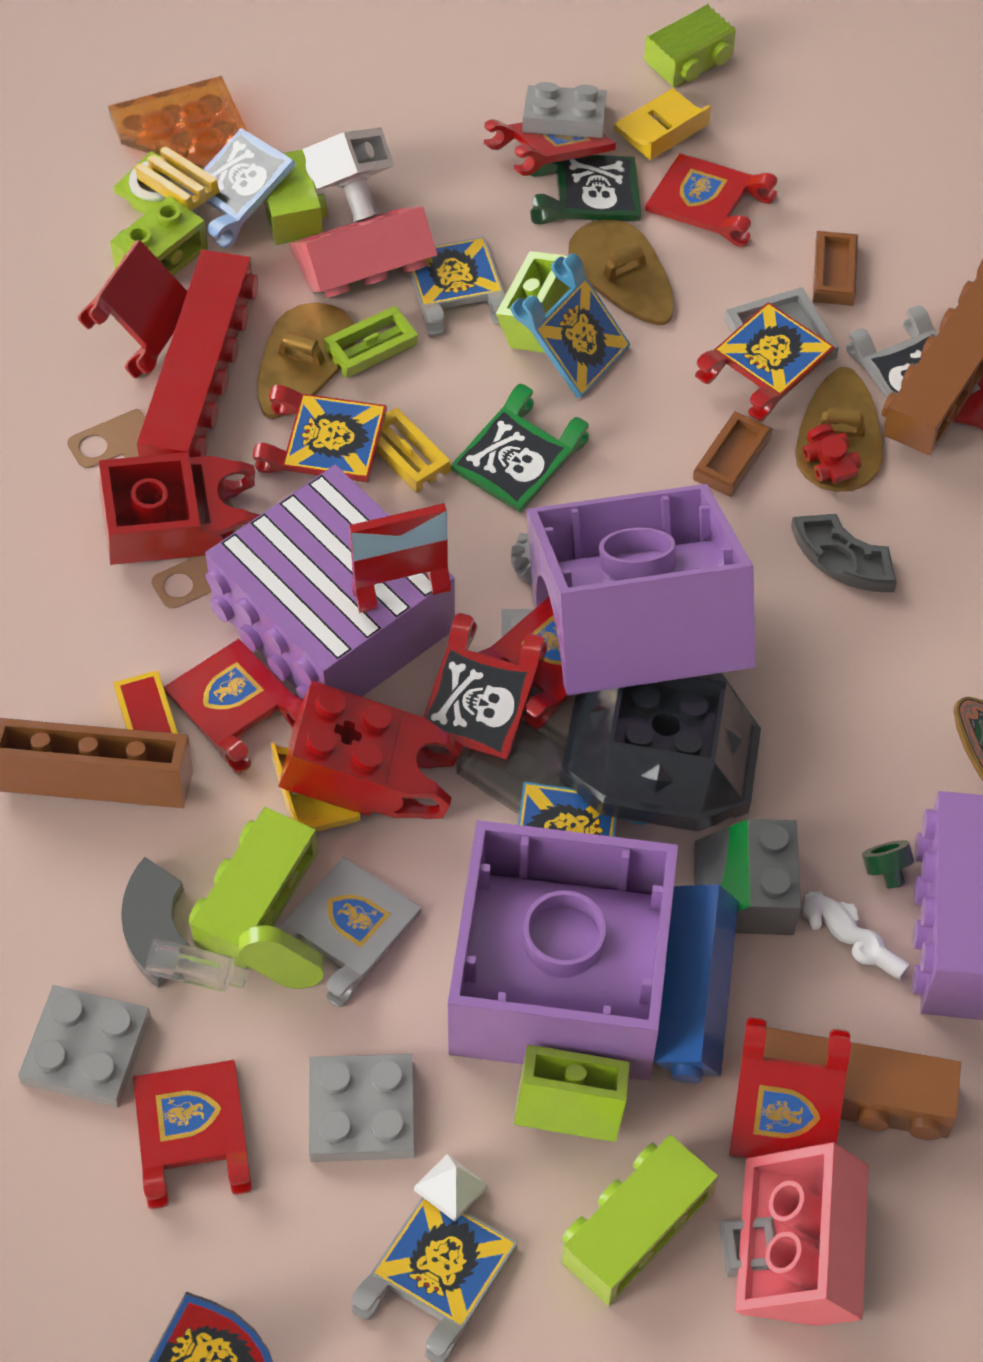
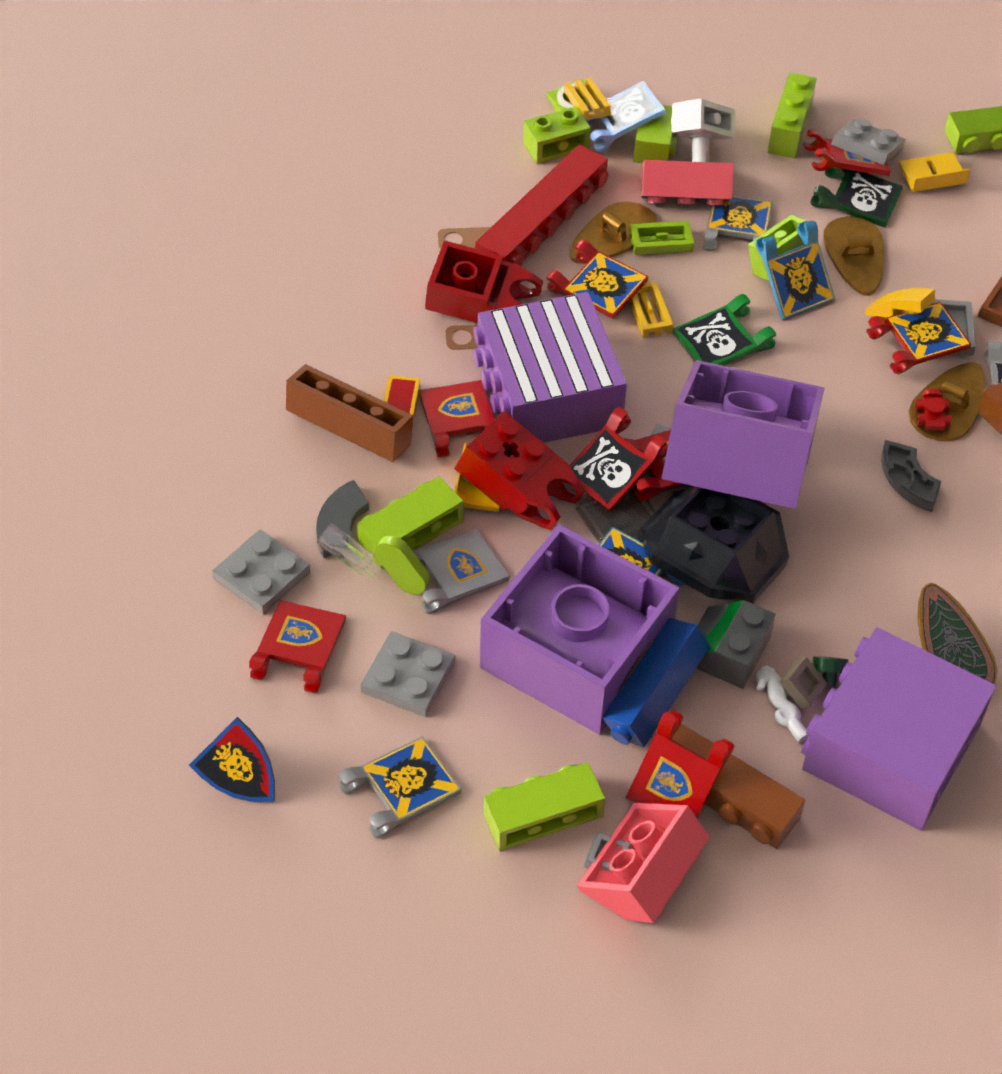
camera: 25 degrees right, 5 degrees down
red flag [77,240,187,379] -> none
clear orange plate [108,75,248,170] -> none
red flag [349,503,451,613] -> none
white slope [414,1154,488,1221] -> none
lime brick [513,1044,630,1142] -> none
red flag [645,153,777,247] -> none
dark orange tile [693,411,773,497] -> none
none -> lime brick [767,72,817,159]
none -> dark tan plate [780,657,828,709]
none -> yellow slope [865,288,935,317]

